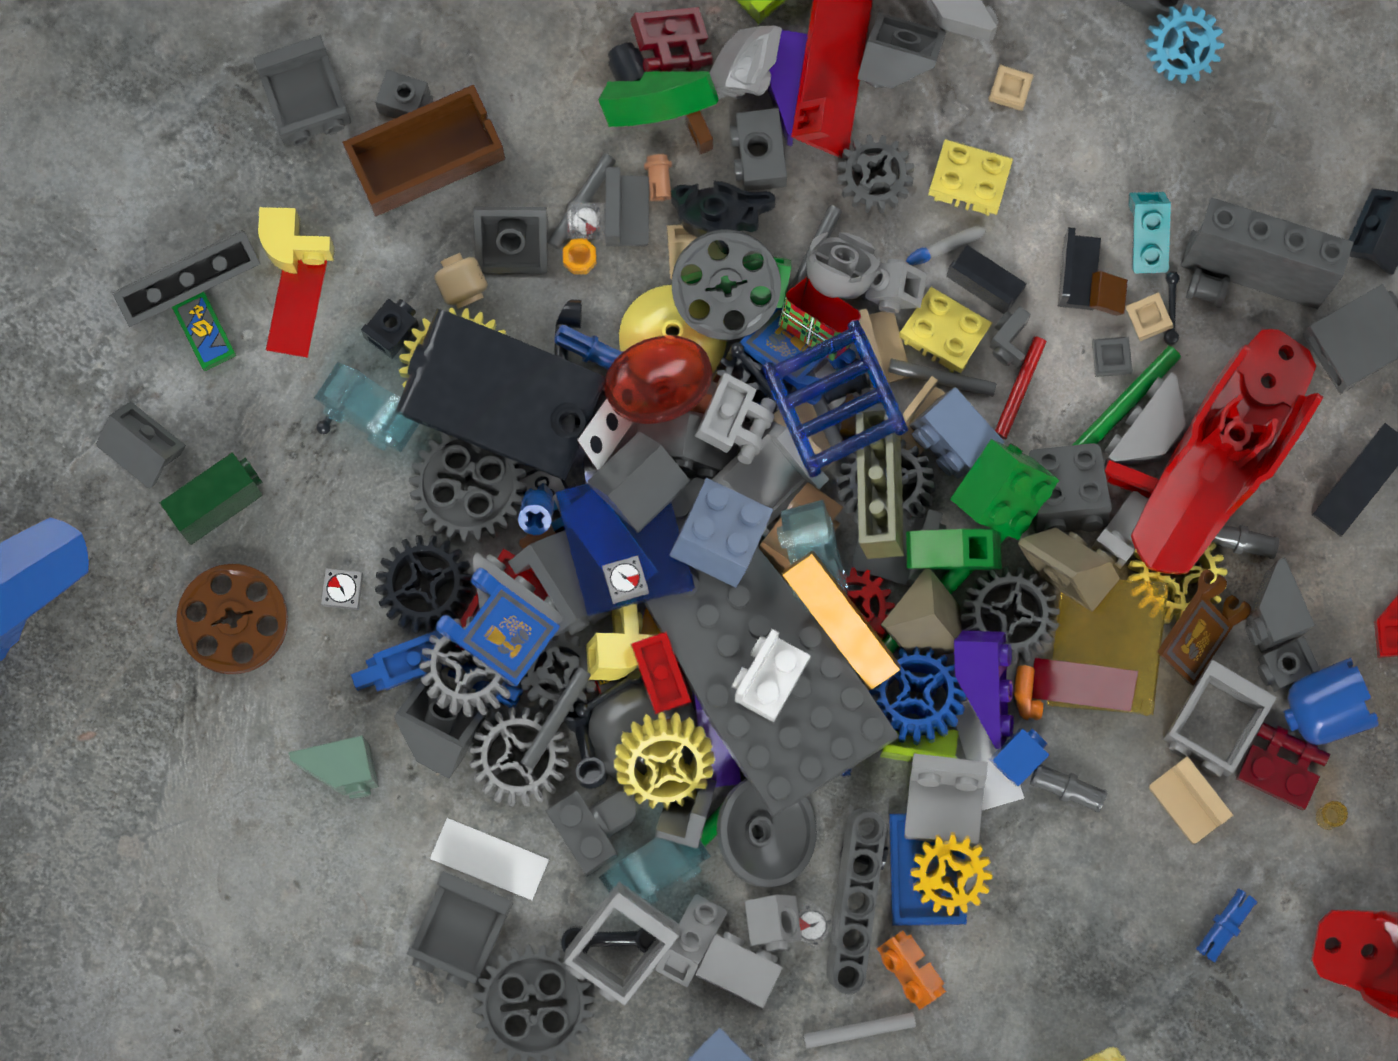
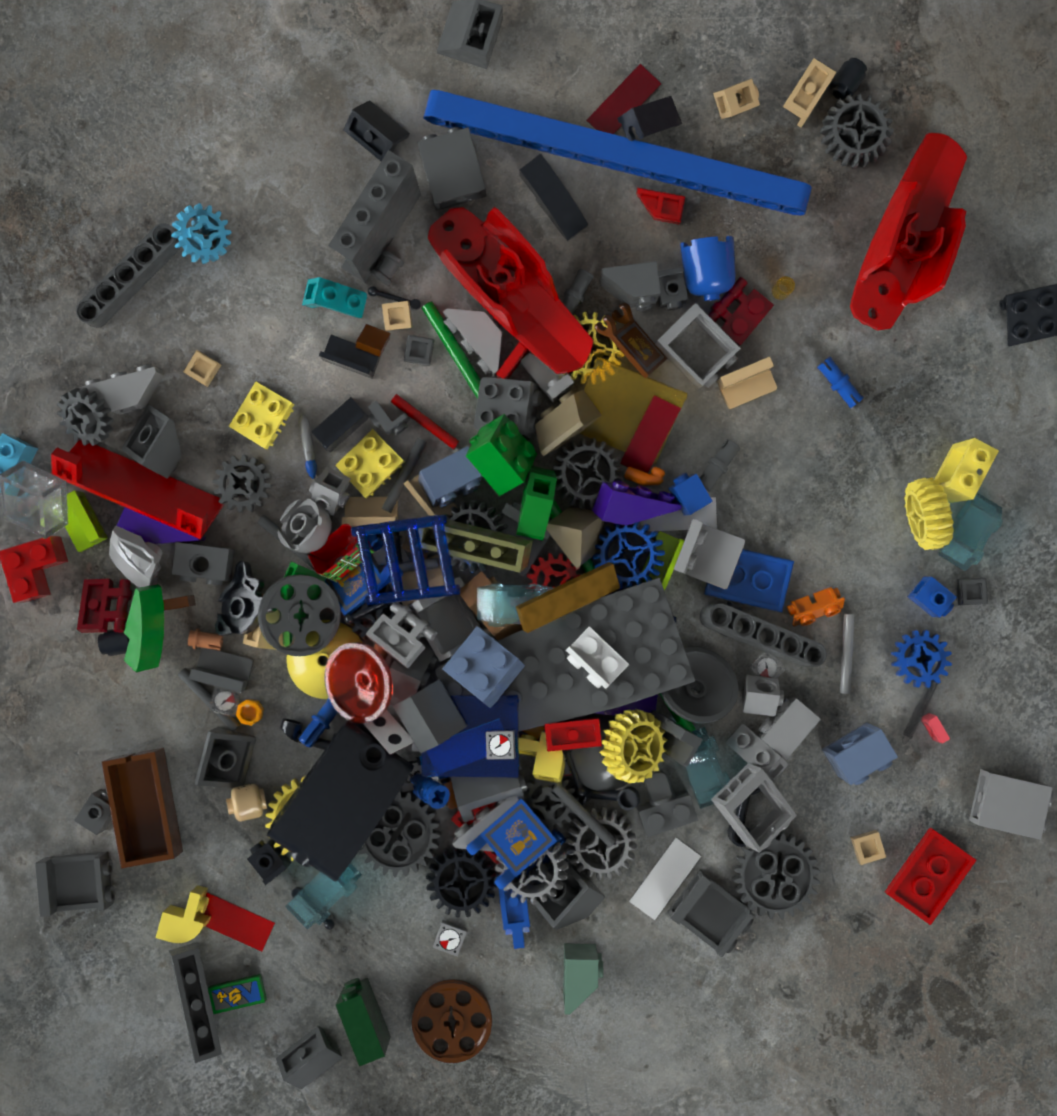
camera: 75 degrees left, 10 degrees up
yellow gear [911,832,992,915] -> none

